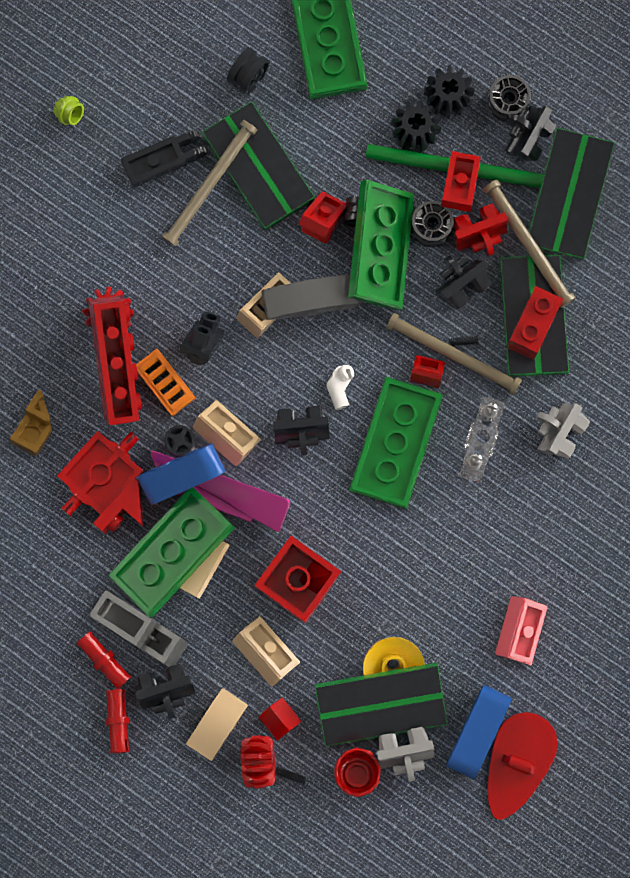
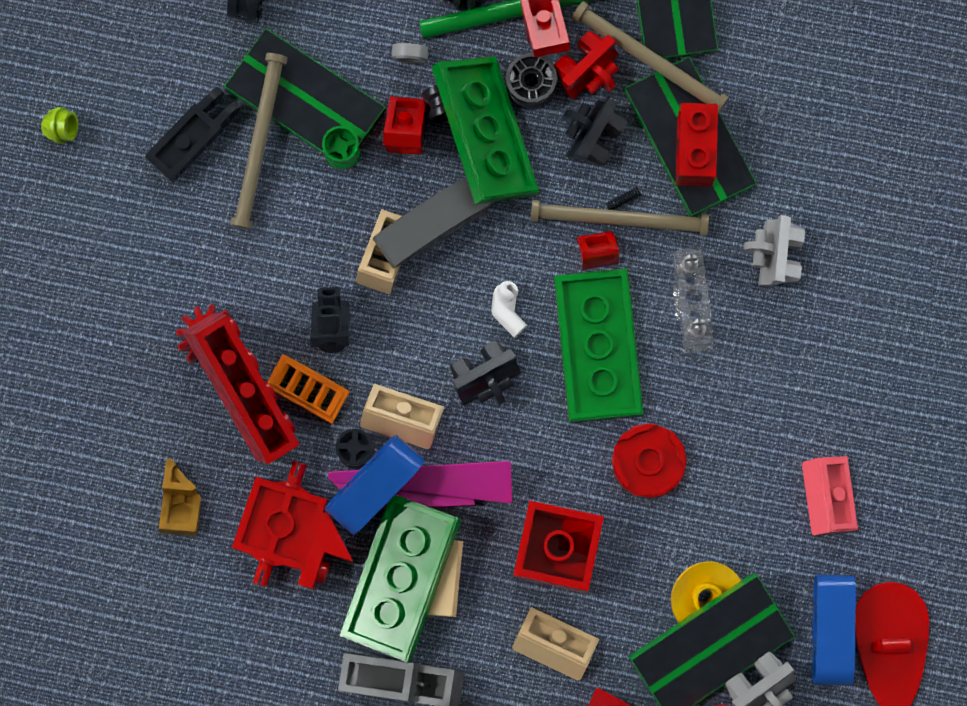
camera: 25 degrees left, 0 degrees up
none -> green wheel [322,126,361,171]
none -> light grey tile [391,43,429,64]
none -> red tile [611,423,687,499]

